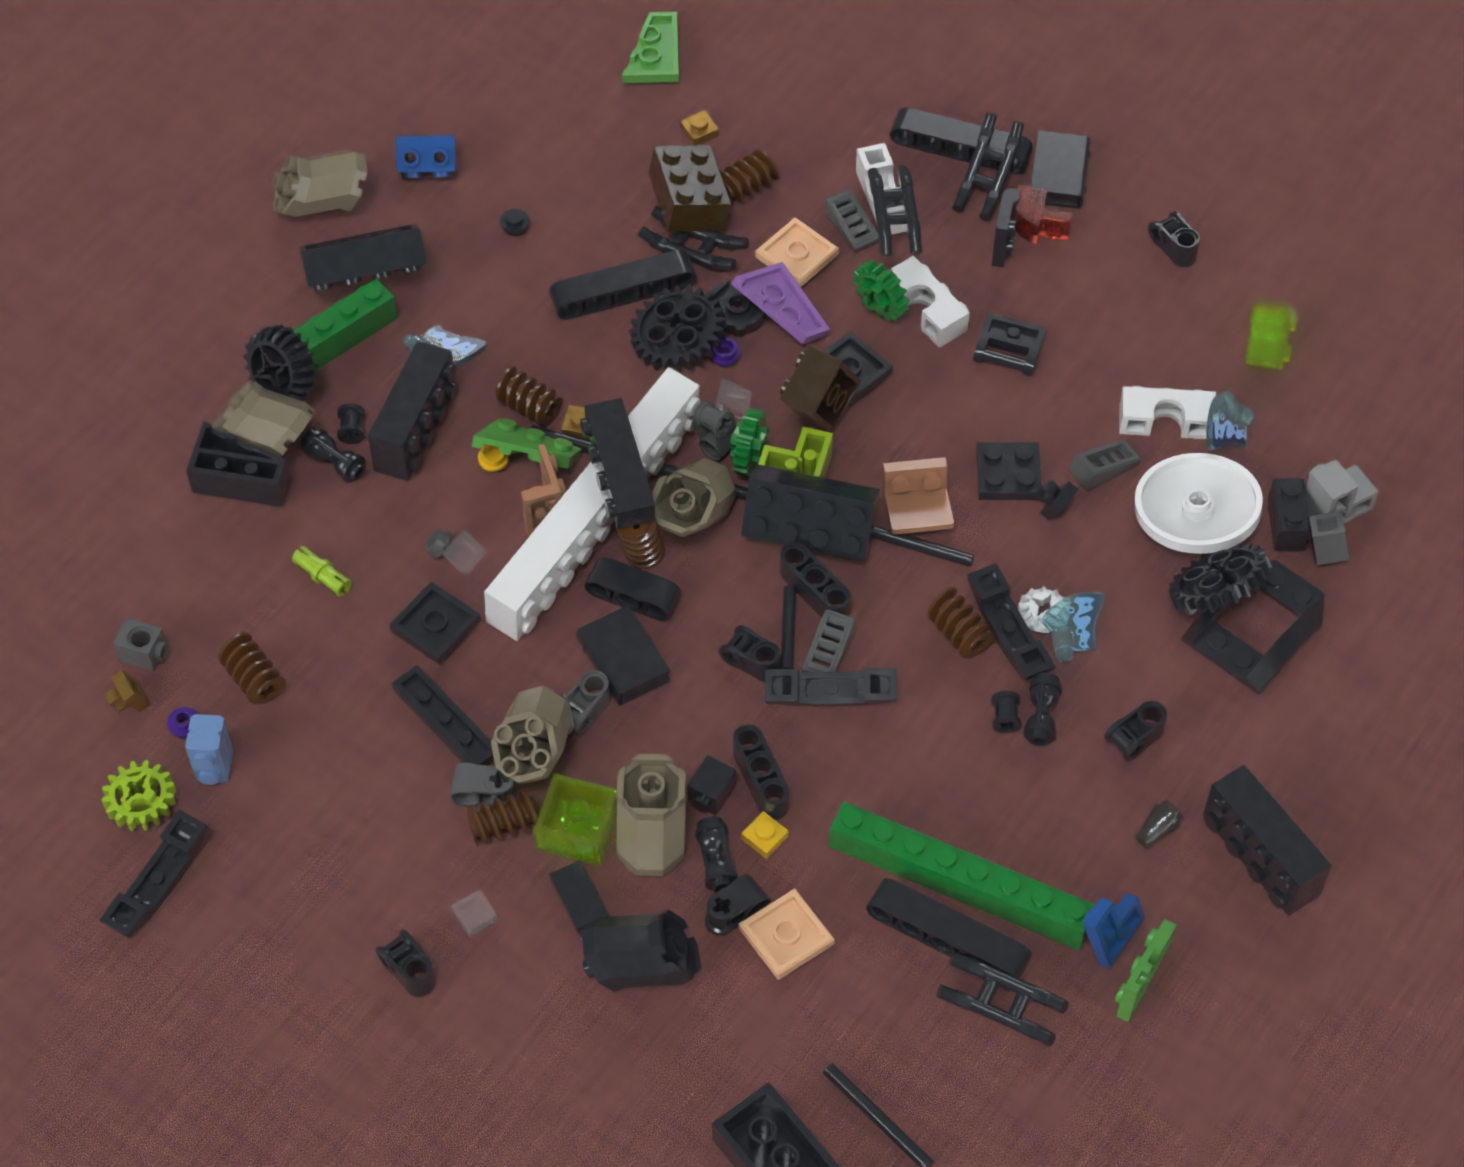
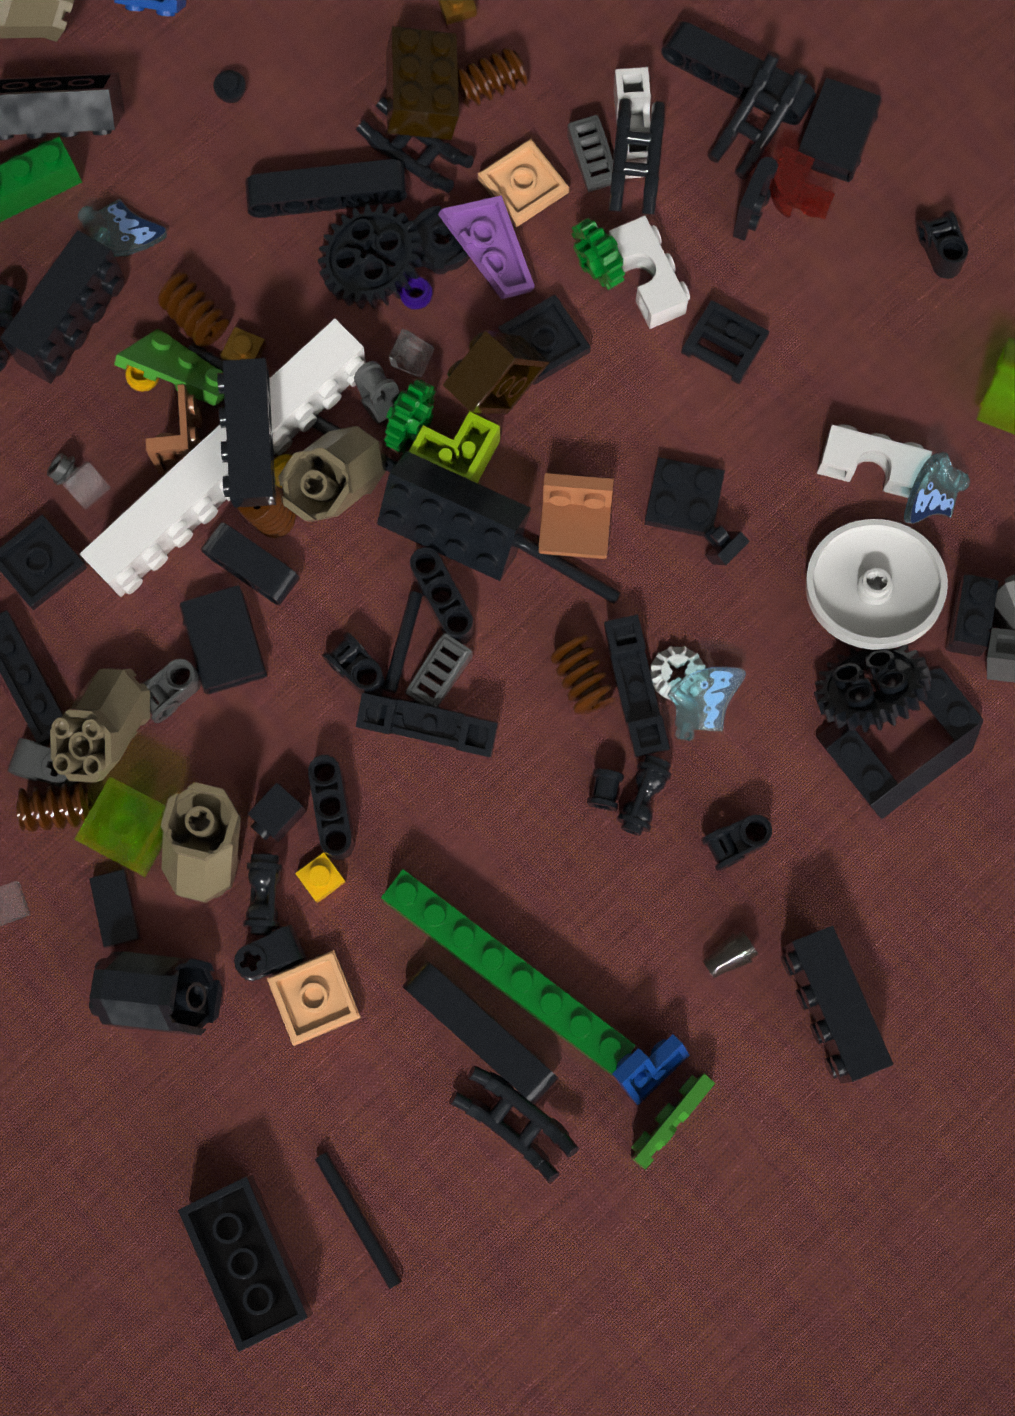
camera: 15 degrees right, 20 degrees up
dark grey slope [1070,439,1142,490] -> none

